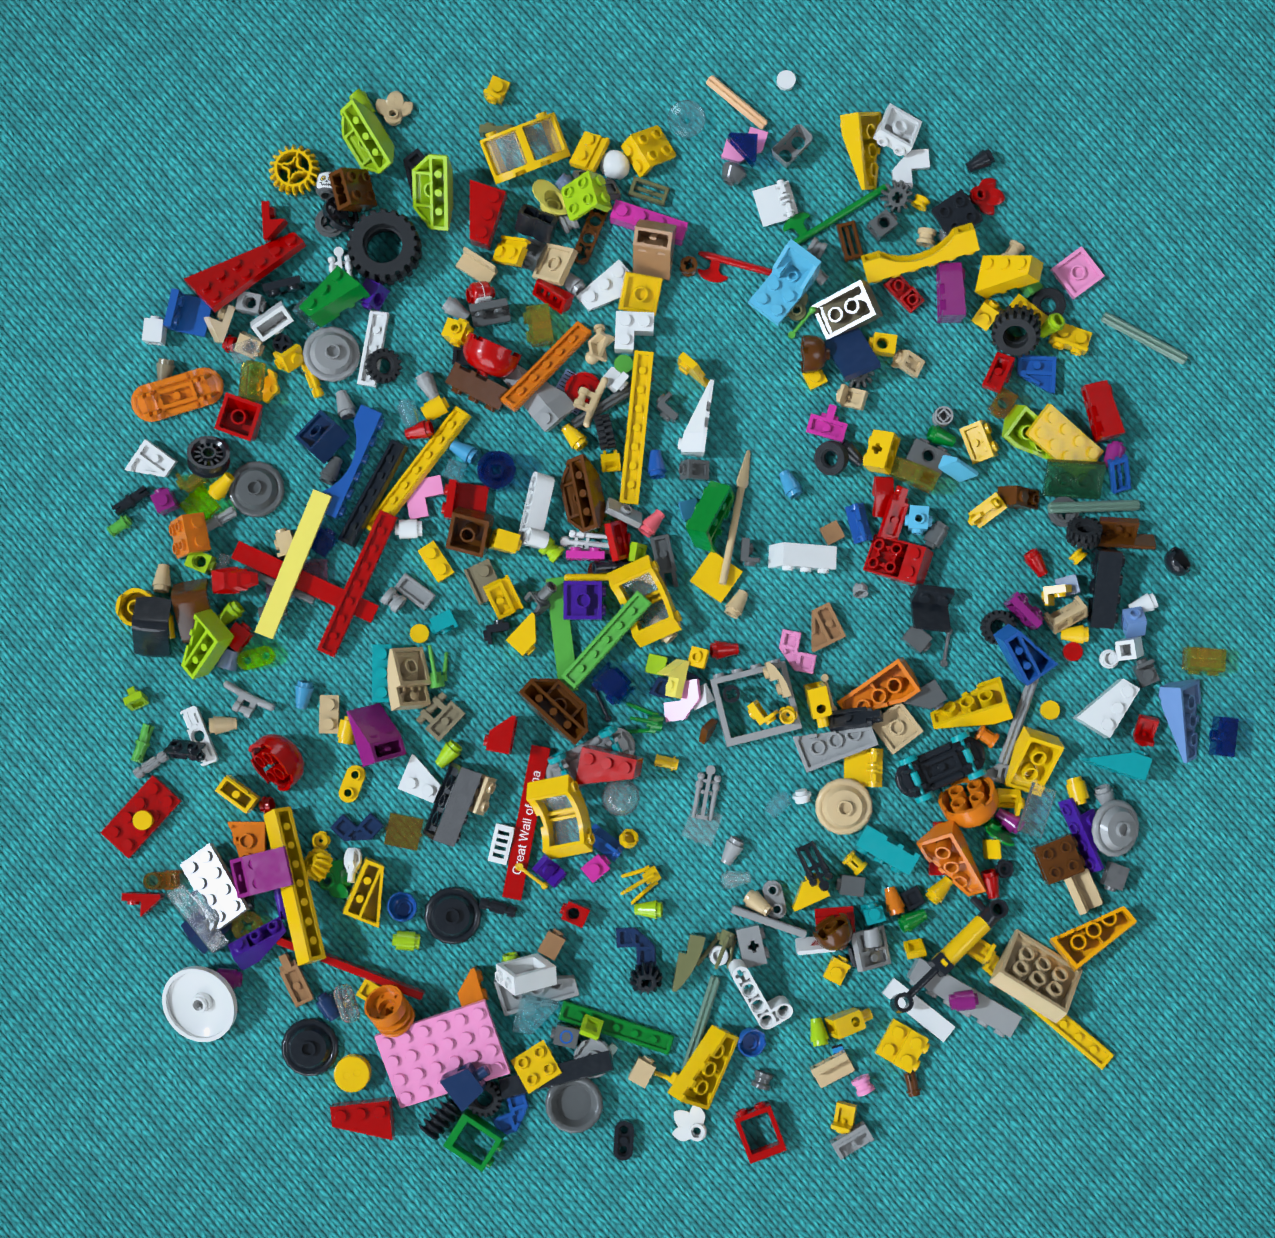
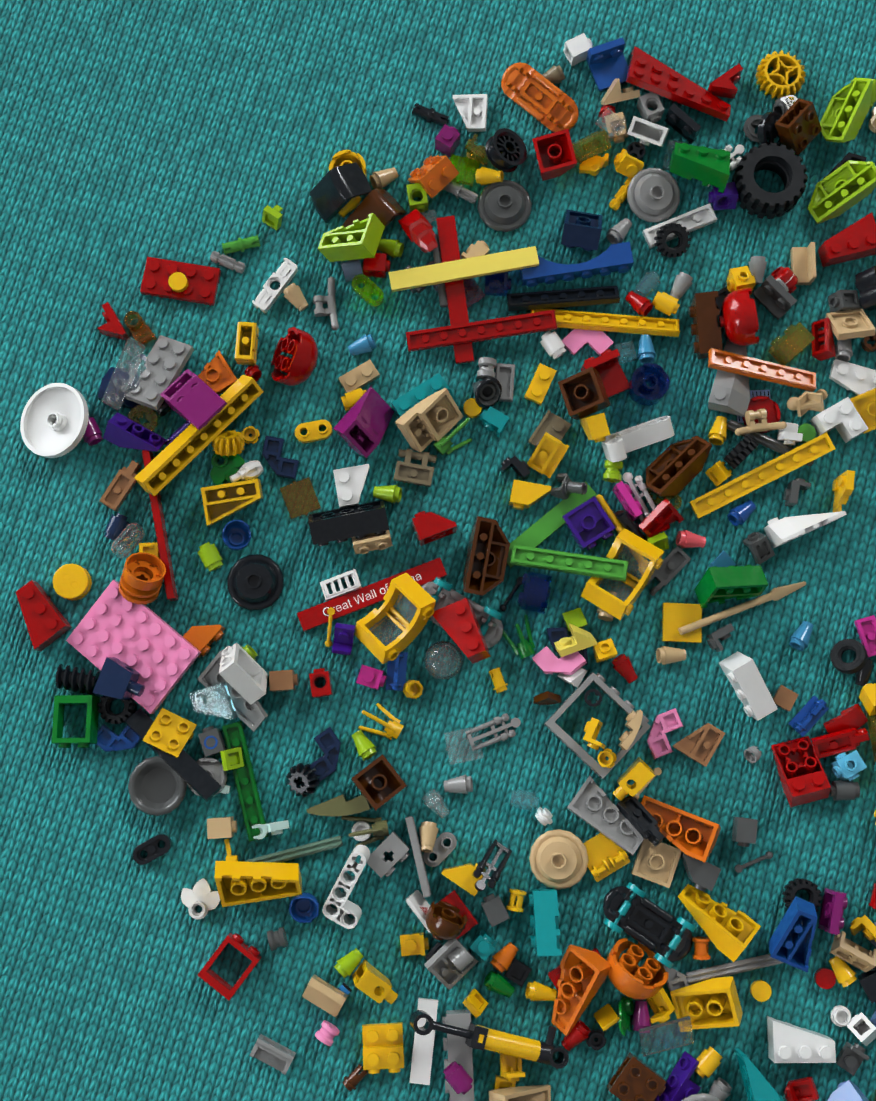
camera: 55 degrees right, 5 degrees down
bright green pin [107,515,133,537] -> none
black hinge [163,739,206,762] -> none
black piece [281,1018,339,1076] -> none
dark grey cone [319,456,343,486] -> none
black axle [479,897,517,918] -> none
yellow plate [492,235,531,267] -> none
light grey plate [605,497,642,529] -> none
yellow bracket [831,1100,857,1134] -> none
black bracket [910,584,955,633] -> none
none -> light aqua plate [252,820,289,840]
none -> reddish brown brick [351,754,407,811]
none -> dark grey hat [472,377,502,409]

